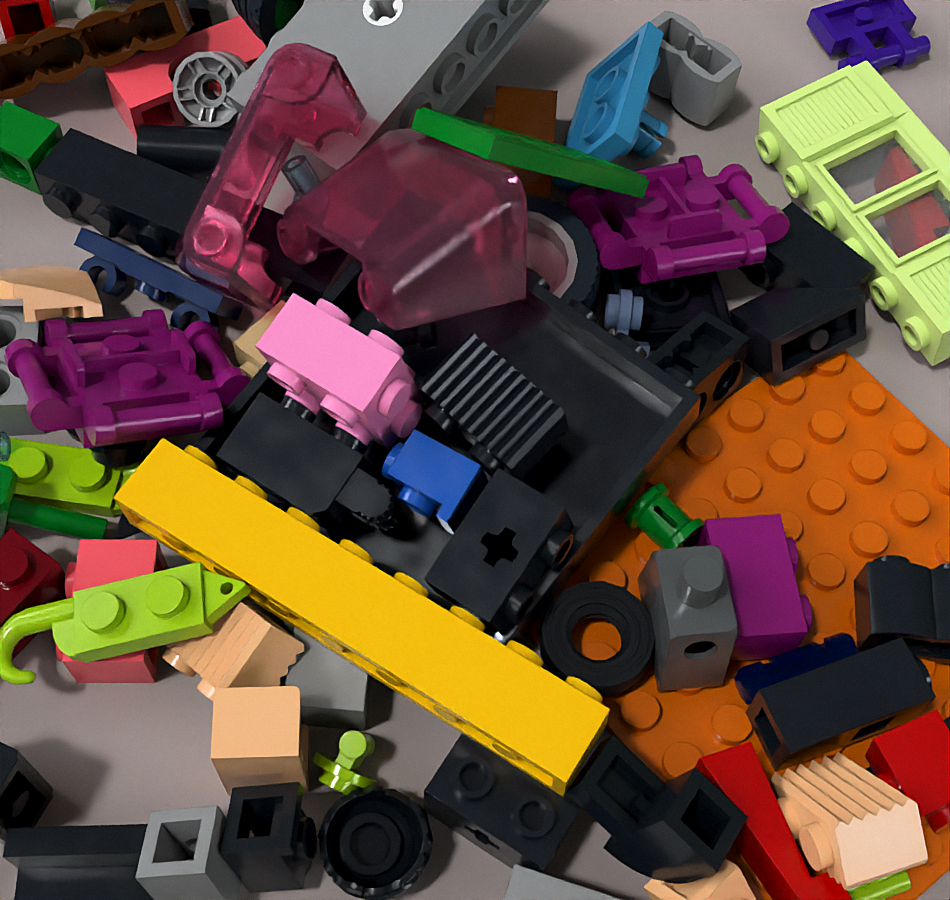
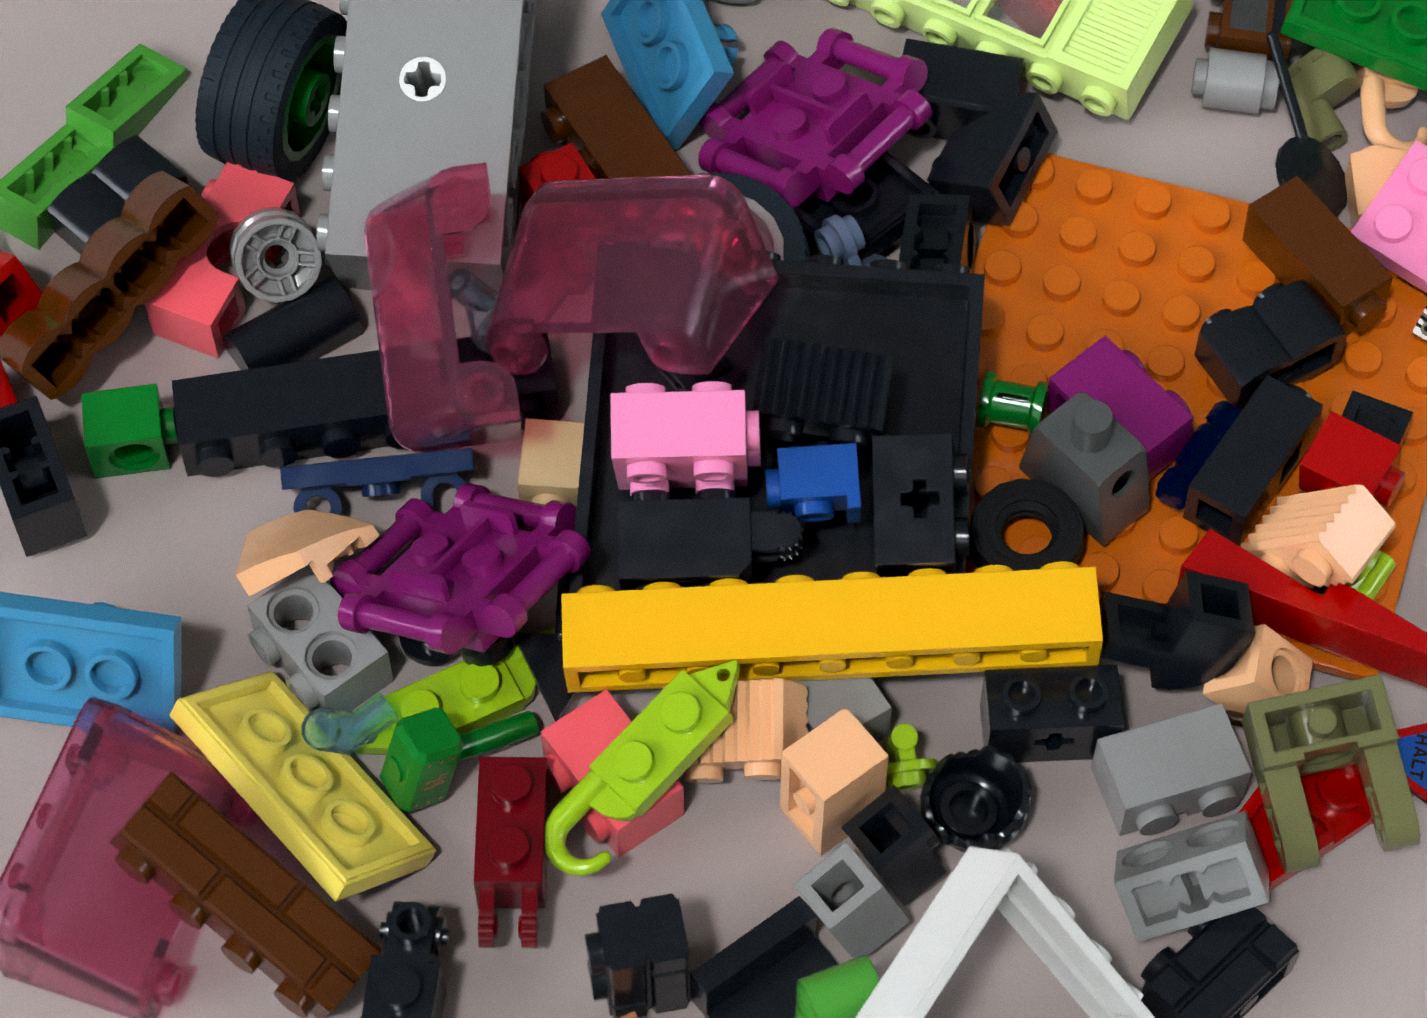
camera: 30 degrees left, 0 degrees up
green tile [411,107,650,198] -> none

